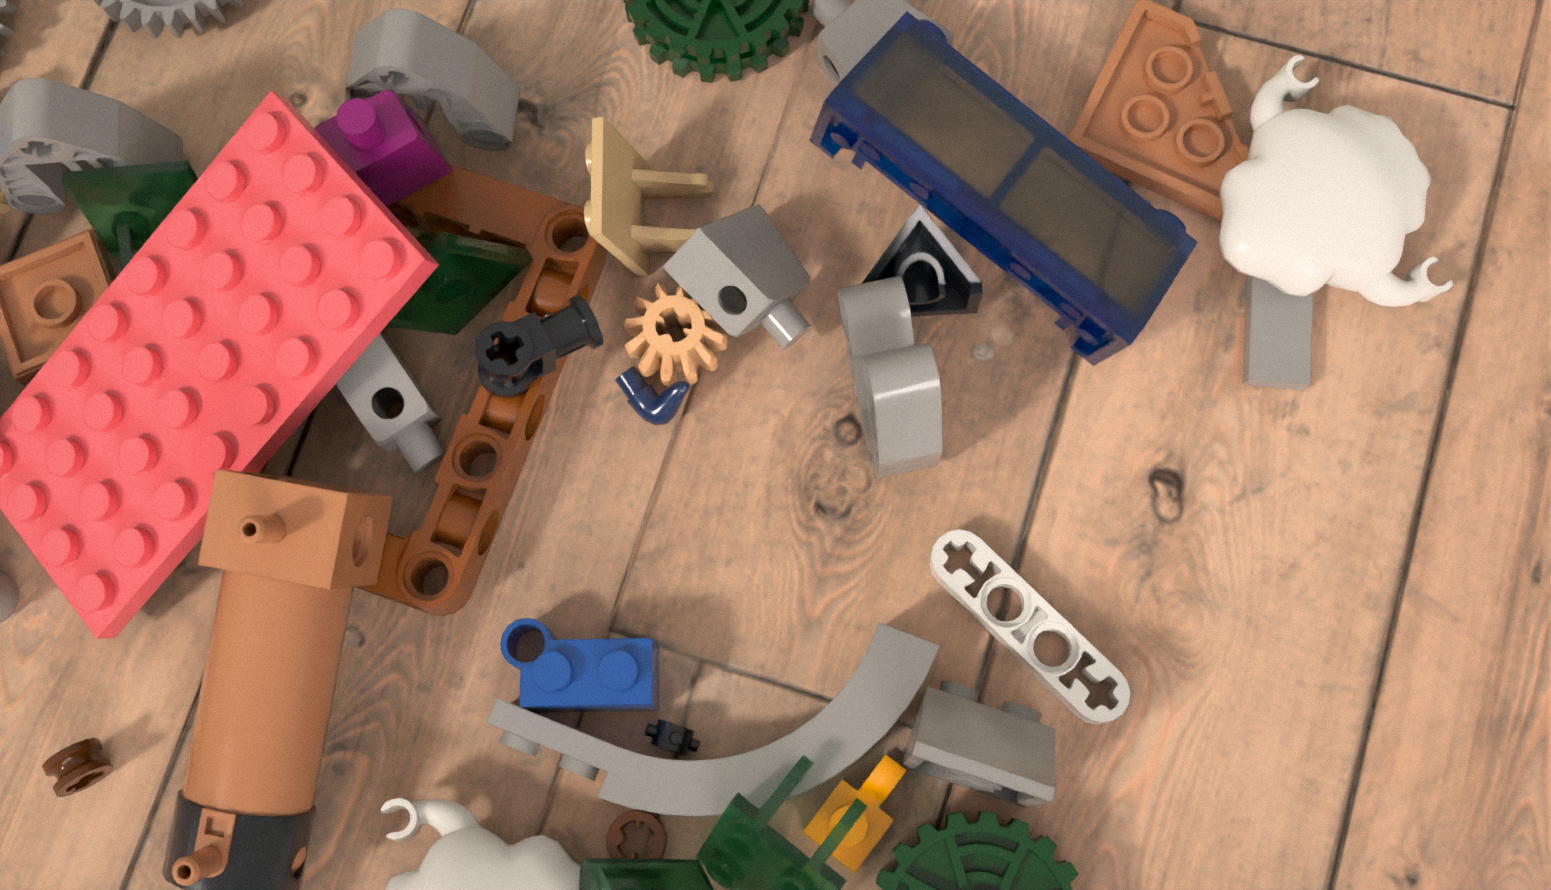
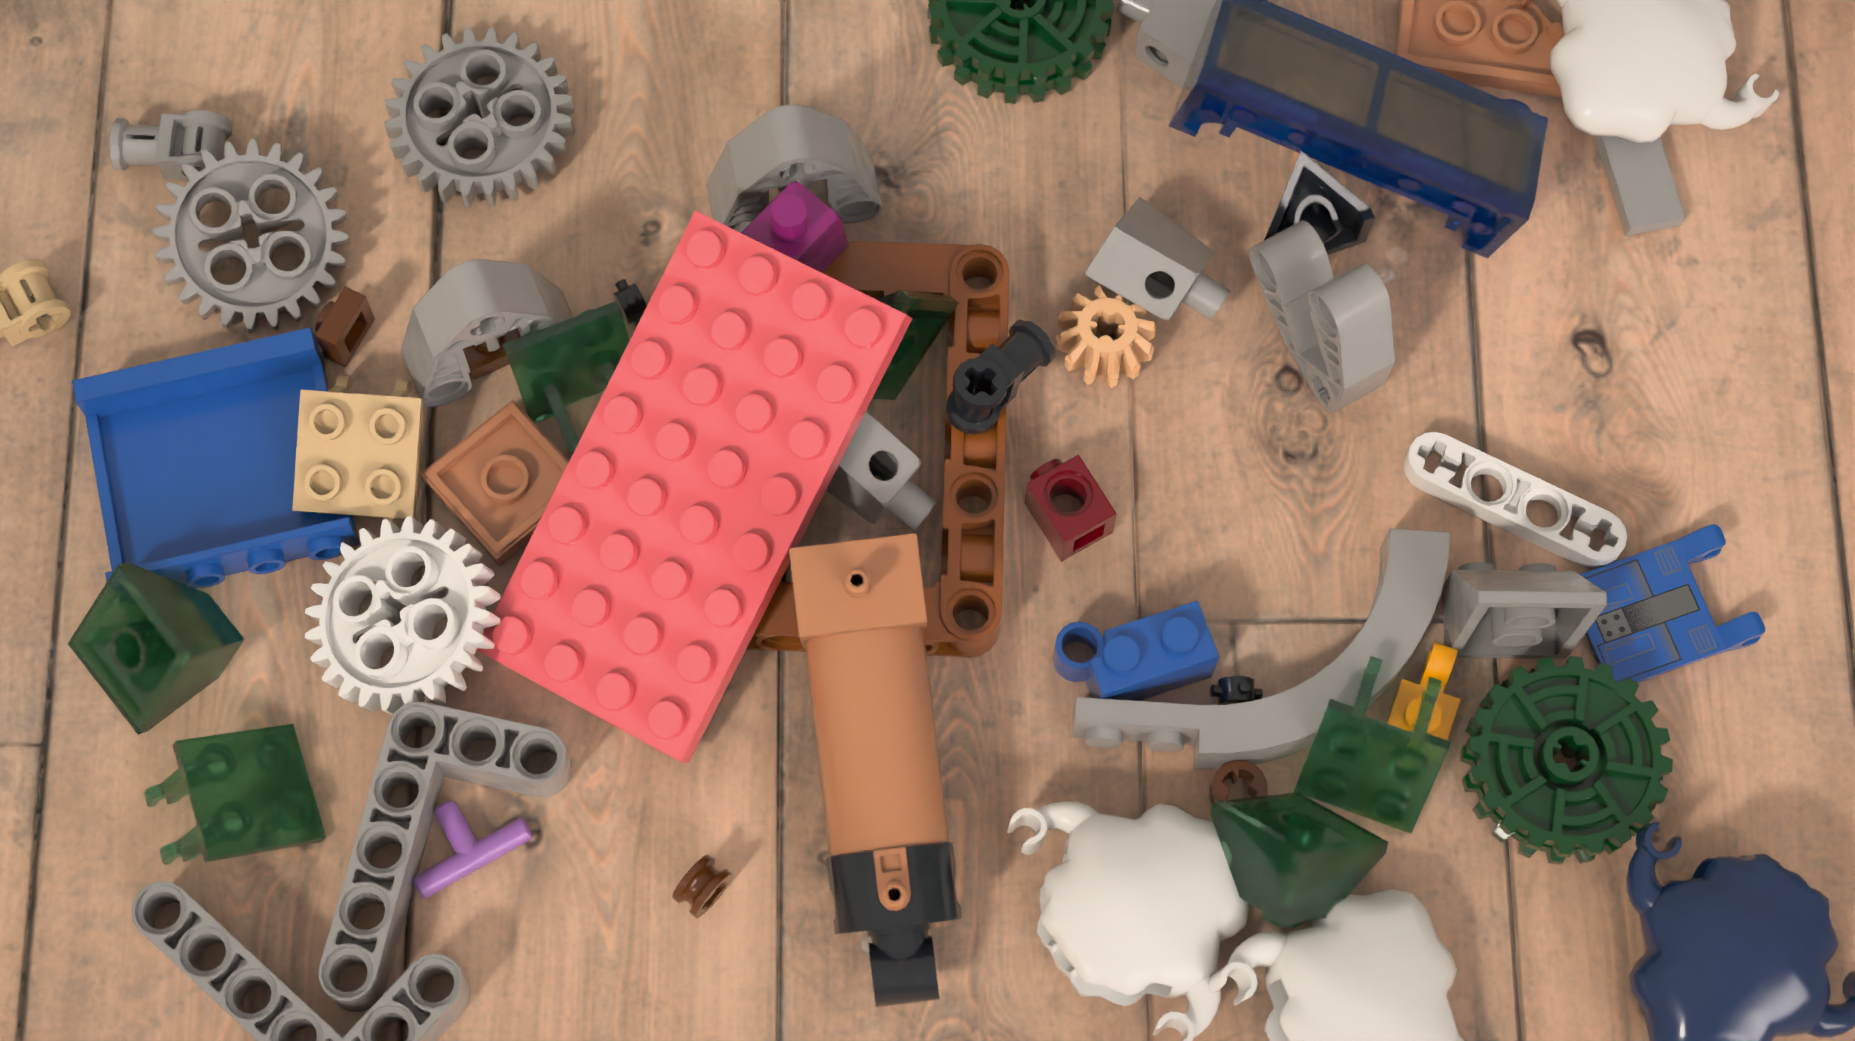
camera: 25 degrees left, 5 degrees down
tan plate [584,117,714,277] -> none
dark blue animal [615,366,690,425] -> none
none -> dark red brick [1024,454,1117,562]
none -> blue flag [1579,524,1765,683]

